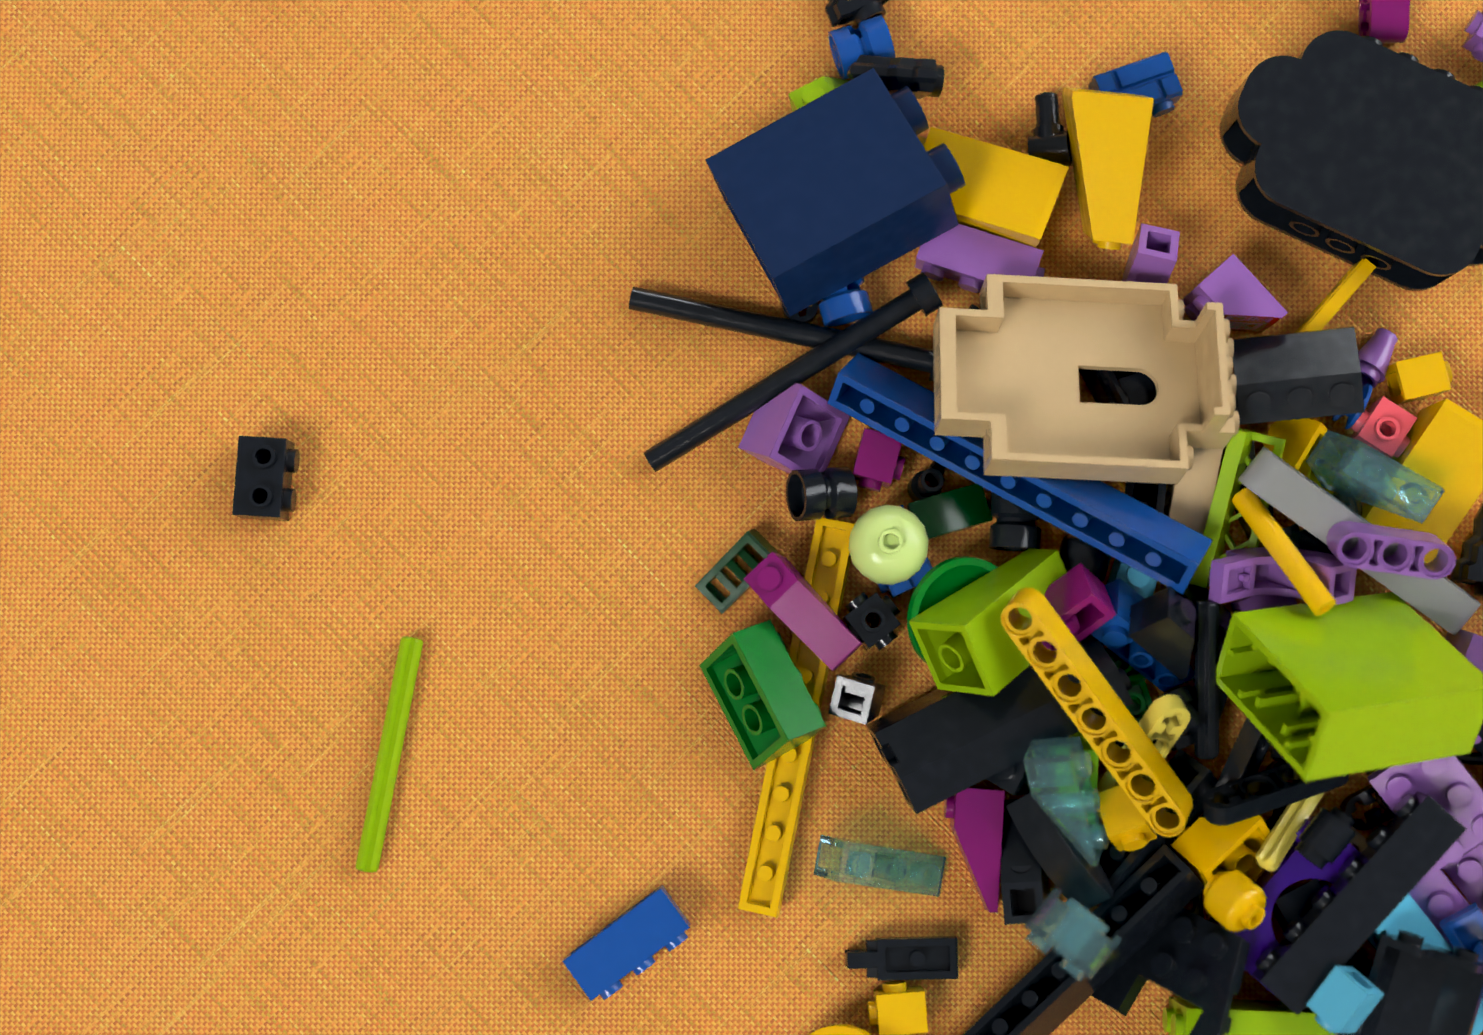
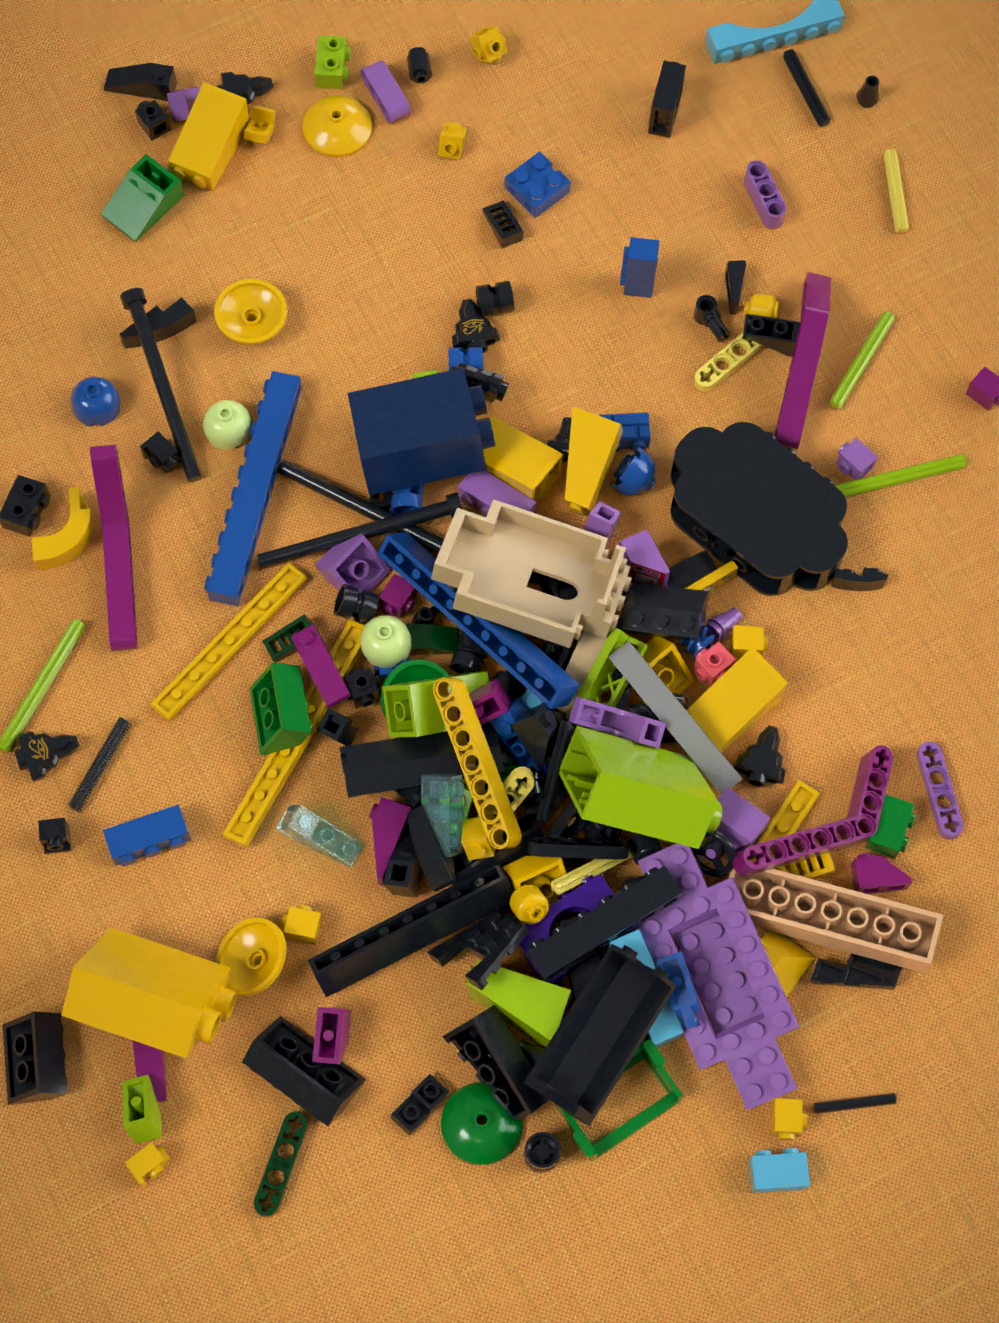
camera: 15 degrees right, 15 degrees down
black hinge [845,936,958,981] -> none
clear light blue brick [1024,887,1122,981] -> none
yellow piece [1231,488,1336,616] -> none
black brick [1295,806,1356,870] -> none
clear light blue slope [1306,430,1444,523] -> none
medium azure brick [1306,966,1384,1034] -> none
medium lavender beam [1326,521,1456,579] -> none
none -> black rock [14,731,79,782]
none -> yellow arch [32,487,94,570]
none -> black brick [38,817,71,854]
none -> black axle [68,717,132,813]
none -> blue cylinder [71,376,120,426]
none -> magenta beam [90,444,138,651]
none -> black slope [119,297,197,349]
none -> black piece [120,288,202,482]
none -> black brick [140,431,180,473]
none -> yellow tile [150,562,308,723]
none -> yellowish green cylinder [203,400,252,450]
none -> blue brick [204,371,302,606]
none -> yellow dish [214,279,287,345]
none -> blue cylinder [609,446,656,496]
none -> black slope [667,550,717,589]

